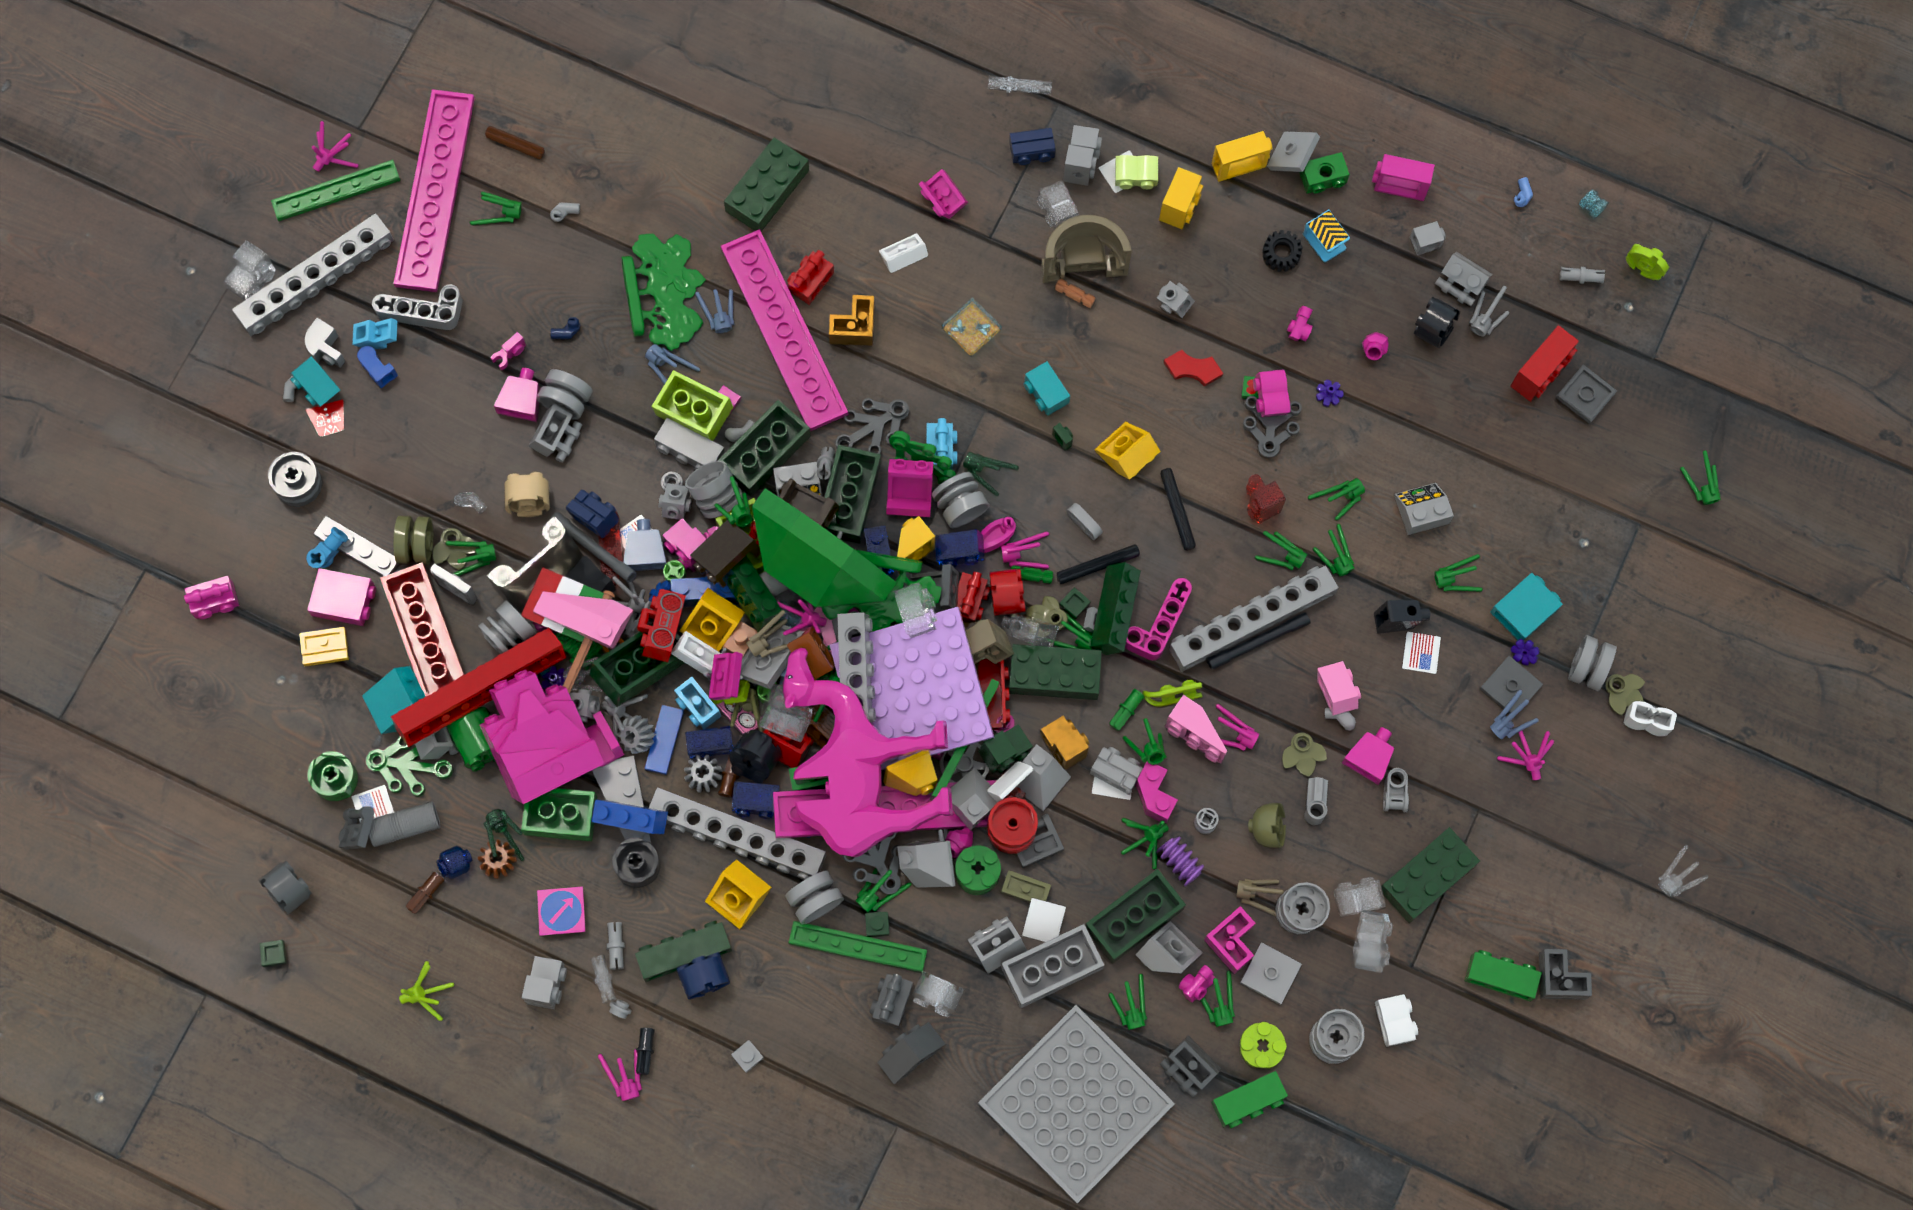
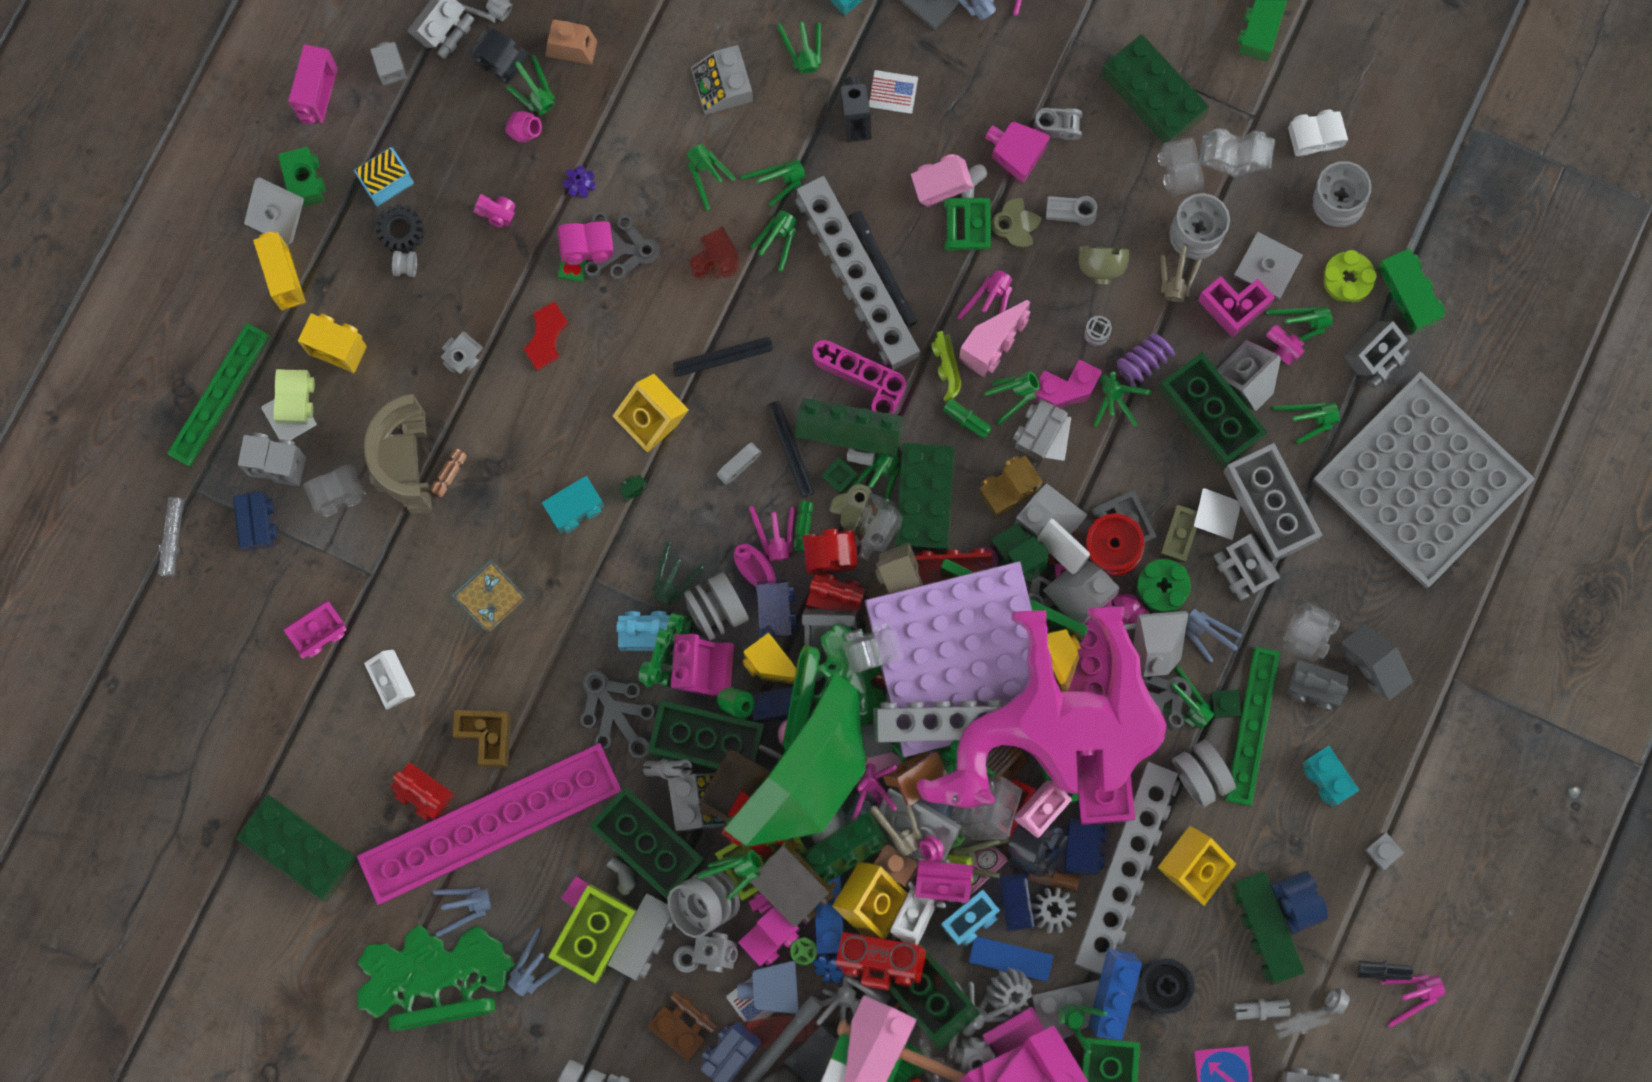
camera: 85 degrees left, 5 degrees up
none -> green tile [167,323,270,468]
none -> light grey wheel [392,250,417,277]
none -> green plant [507,55,555,115]
none -> nougat torso [545,20,597,65]
none -> reddish brown plate [647,991,718,1062]
none -> green brick [717,687,755,718]
none -> dark pink plate [920,835,944,862]
none -> green plate [944,198,991,252]
none -> bright pink slope [1014,781,1072,837]
none -> green plant [1056,1003,1107,1054]
none -> sand blue plant [1185,609,1242,663]
none -> teal brick [1302,746,1359,807]

